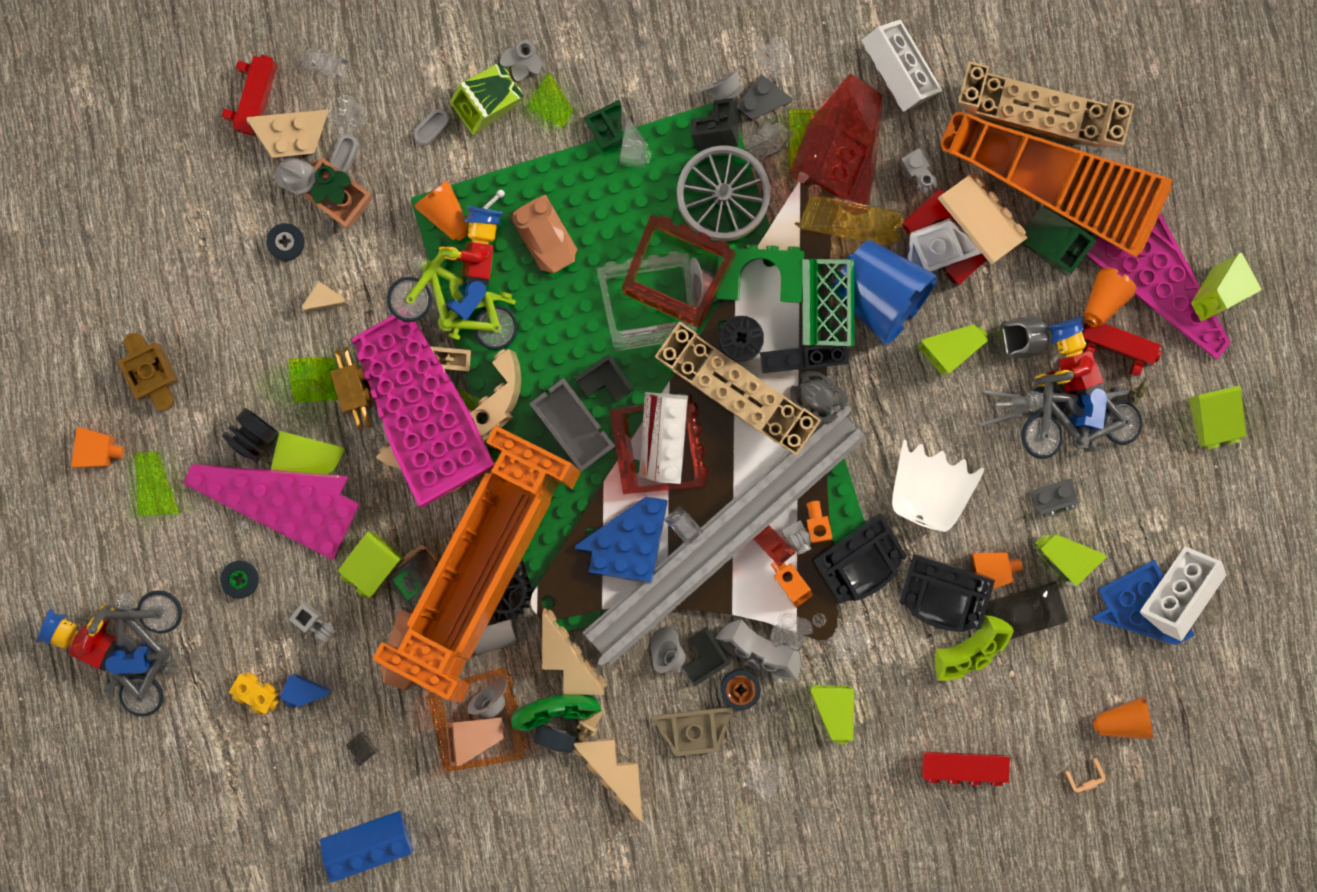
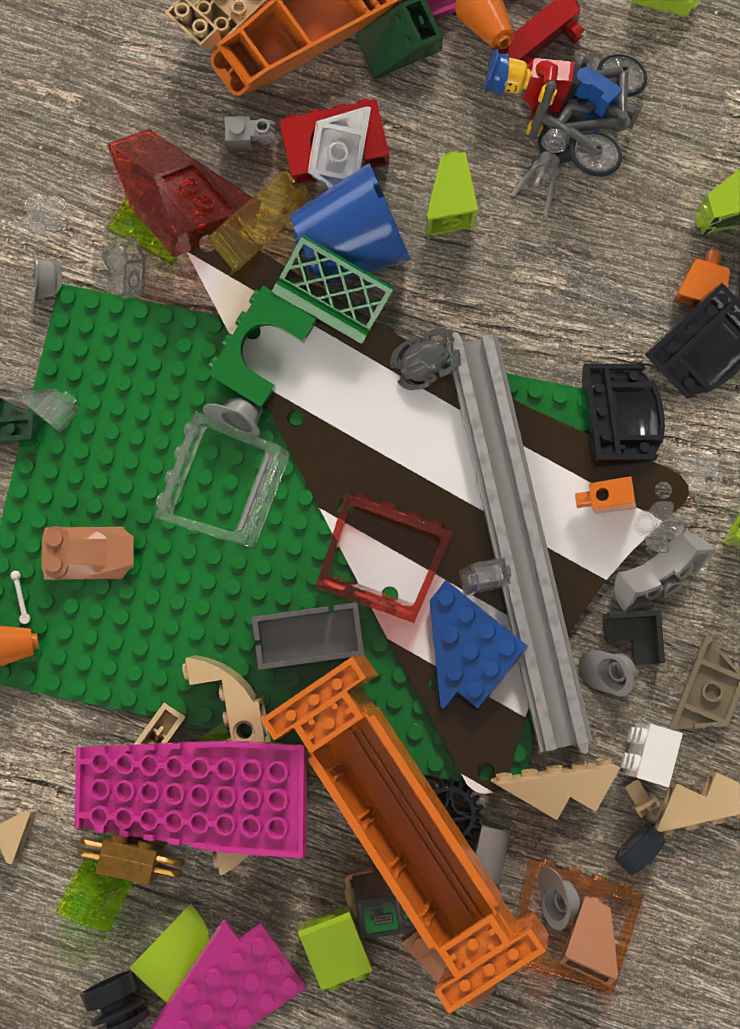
camera: 60 degrees left, 5 degrees down
piece [387,206,517,350] -> none
green brick [511,694,601,732] -> none
pearl dark grey panel [575,354,634,403] -> none
clear red windscreen [622,214,736,328] -> none
white slope [639,392,688,484] -> none
tan slope [655,321,821,456] -> none
light grey wheel [677,146,770,241] -> none
pearl dark grey panel [691,98,740,152] -> none
black wheel [719,316,764,362] -> none
wheel [720,669,761,710] -> none
dark grey wing [737,74,793,121] -> none
clear red slope [753,525,795,567] -> none
black slope [760,345,848,373] -> none
light grey brick [780,520,812,555] -> none
orange bracket [807,501,832,543] -> none
white slope [861,20,942,112] -> none
white piece [892,440,984,532] -> none
tan slope [938,173,1027,265] -> none
dark grey piece [987,316,1049,359] -> none
dark grey bracket [1030,479,1081,518] -> none
olive plant [1131,381,1148,405] -> none
none -> white brick [620,723,683,787]

